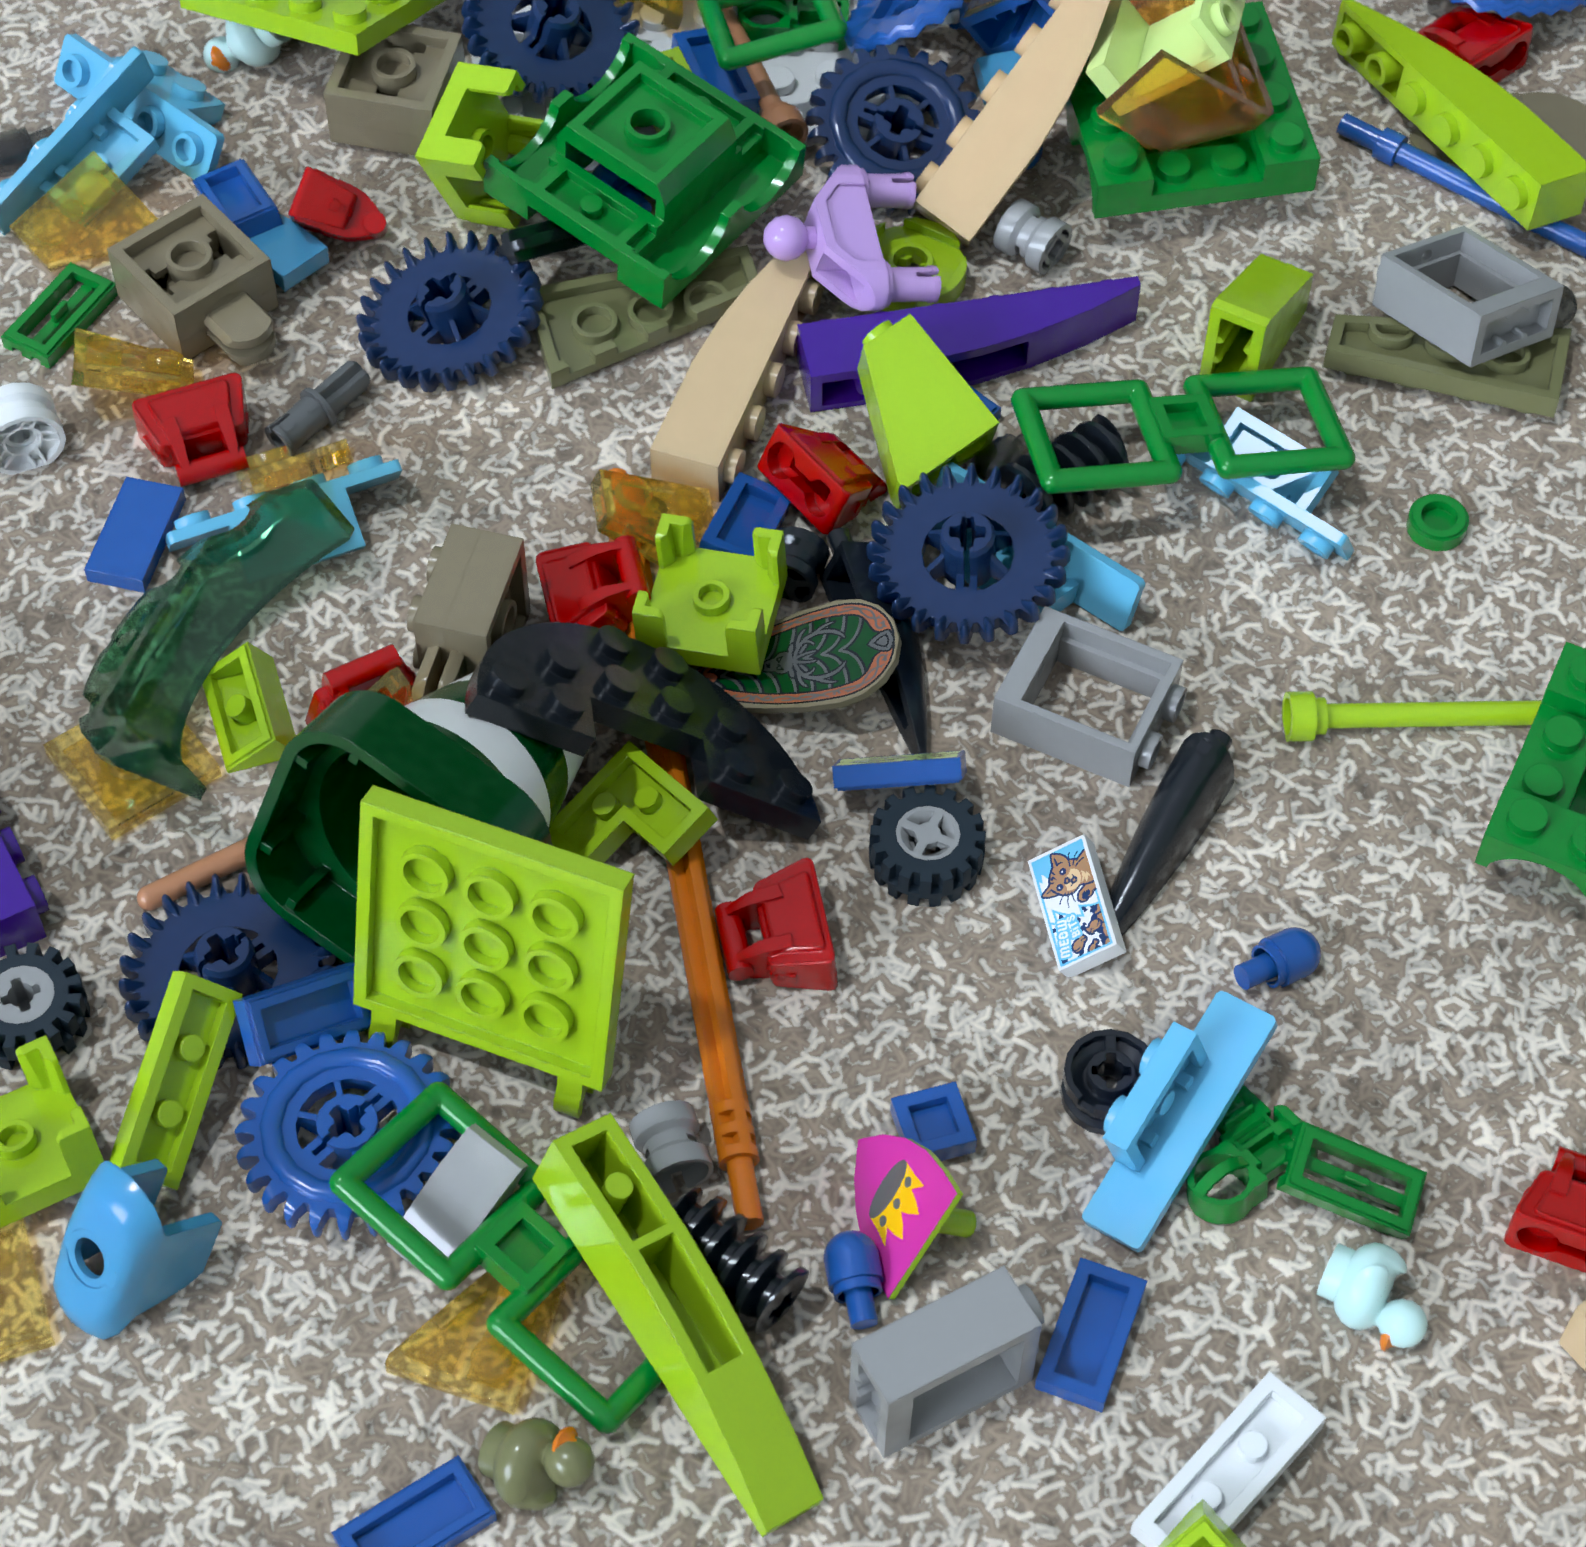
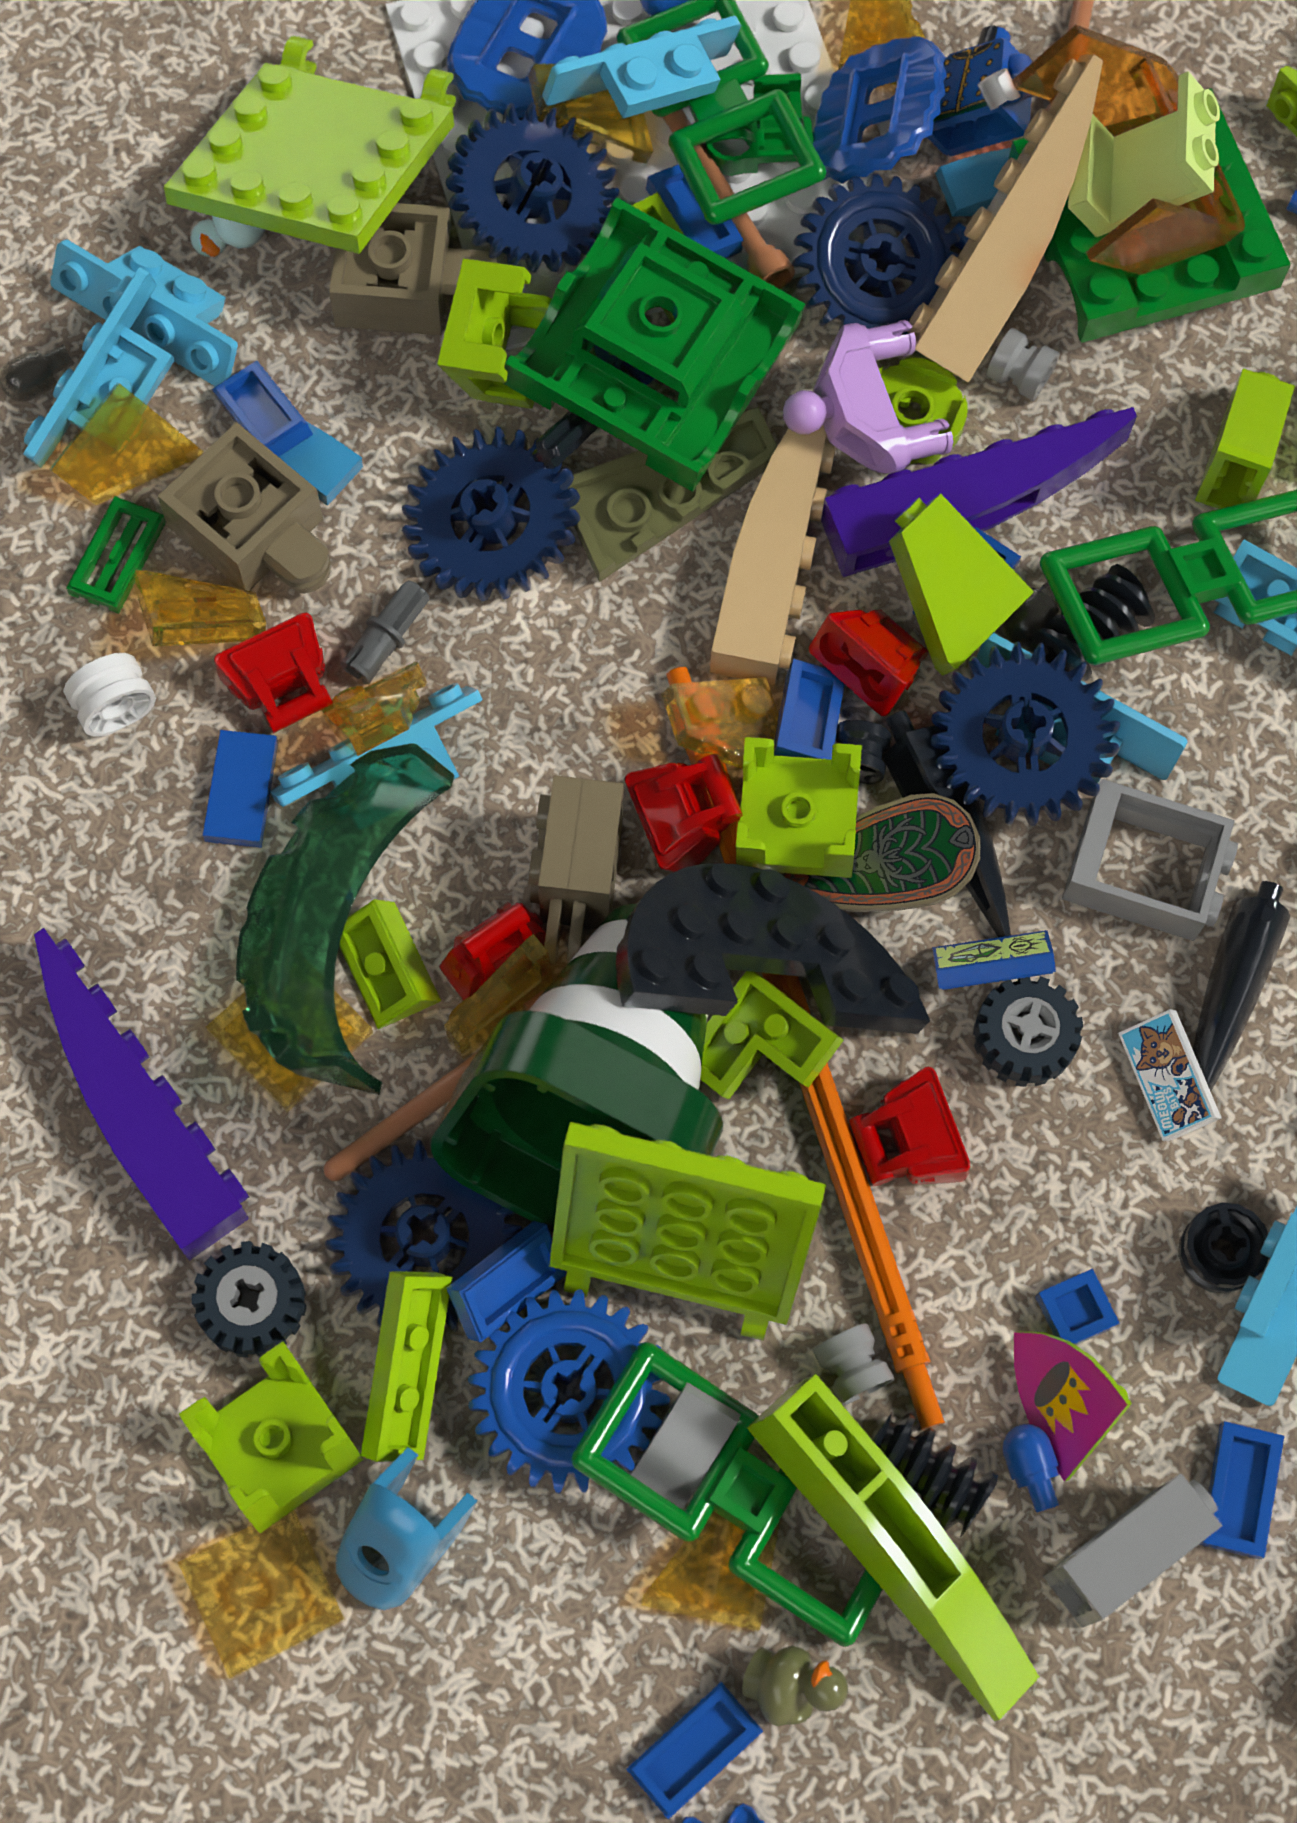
camera: 10 degrees left, 15 degrees up
red piece [288,166,388,243] -> none

